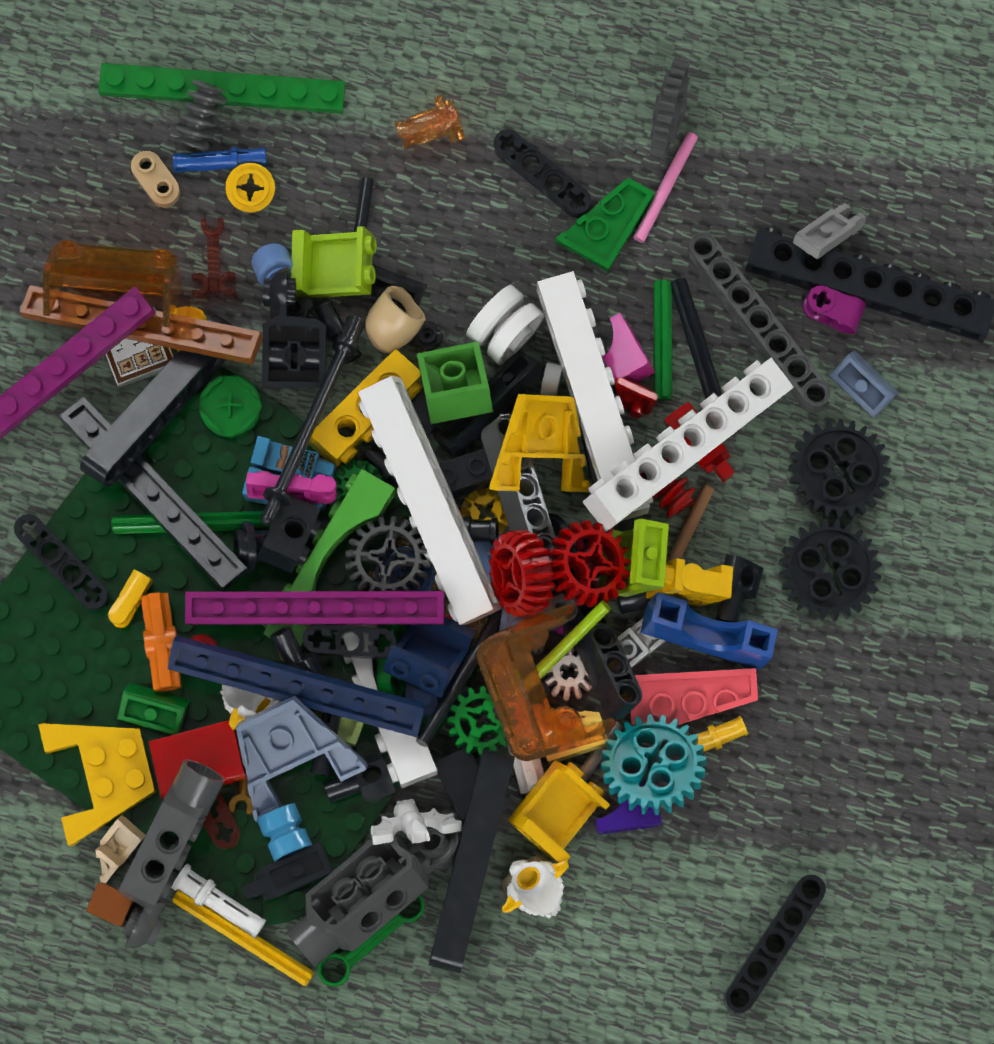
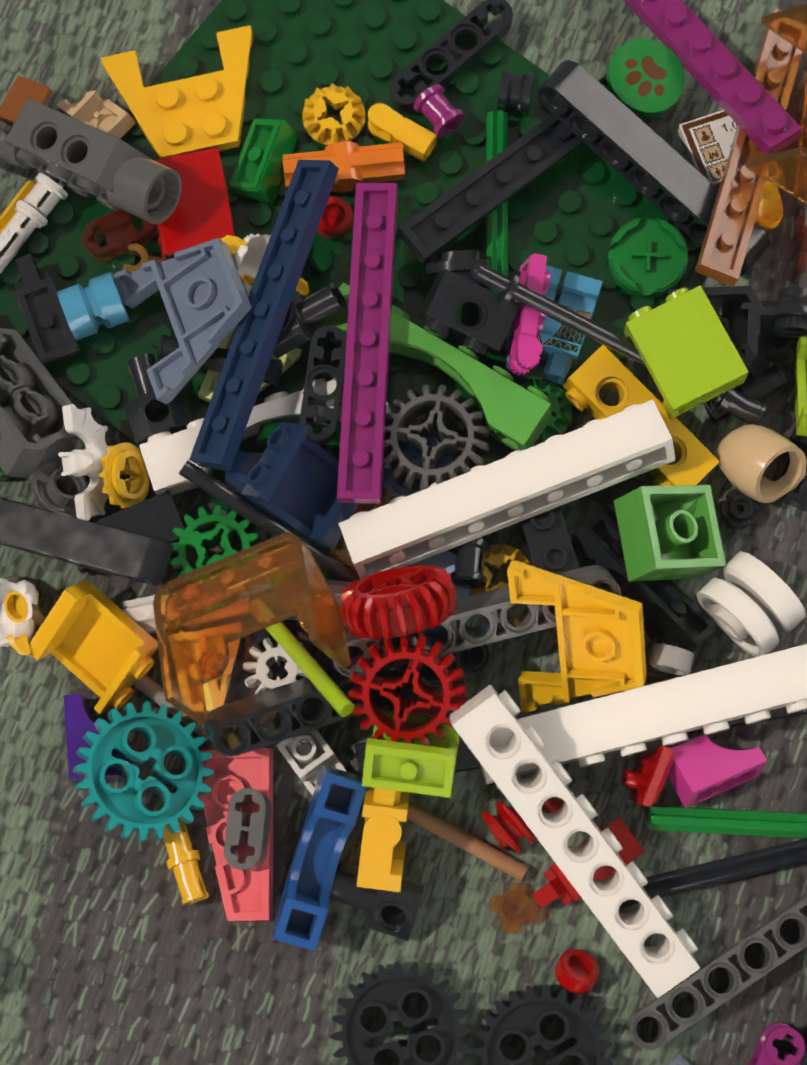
camera: 100 degrees right, 0 degrees up
none -> yellow gear [98,442,150,509]
none -> dark grey beam [224,788,271,871]
none -> yellow gear [302,83,365,145]
none -> magenta bush [413,84,465,138]
none -> clear orange plate [489,883,539,934]
none -> black wheel [497,69,535,114]
none -> red tile [554,949,600,993]
none -> green tile [605,38,685,117]
none -> lime panel [624,285,749,420]

